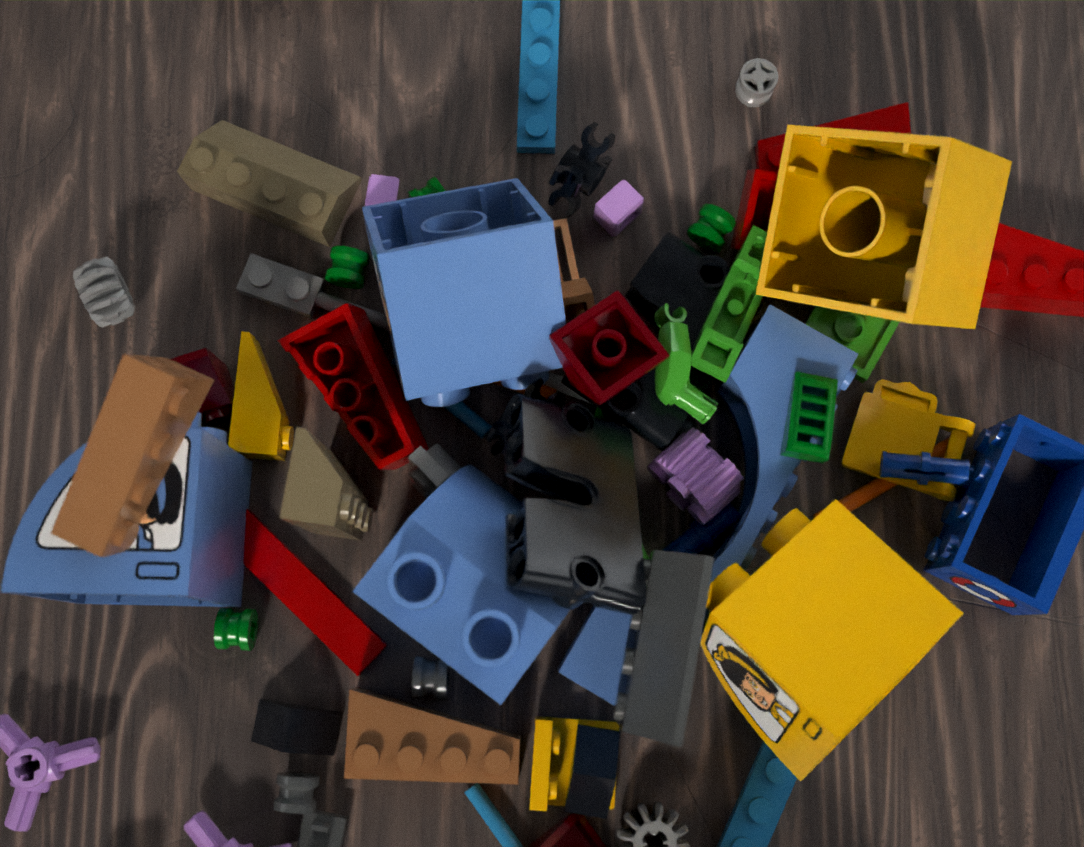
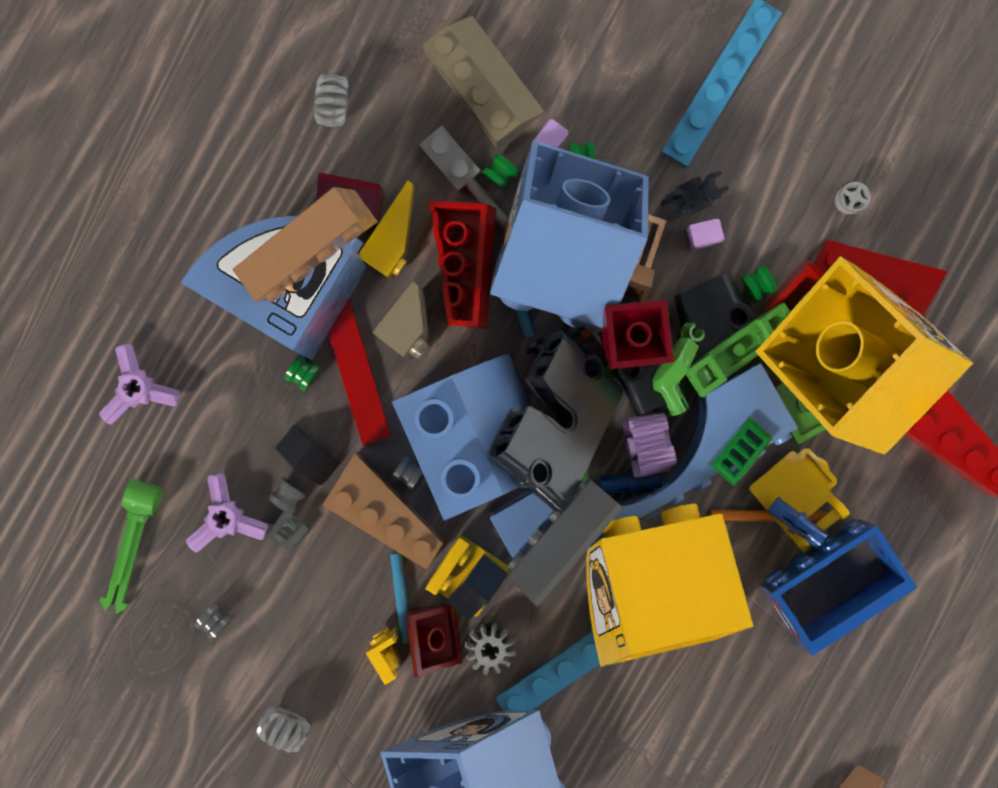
camera: 30 degrees right, 10 degrees up
light grey plate [408,444,461,499] -> none

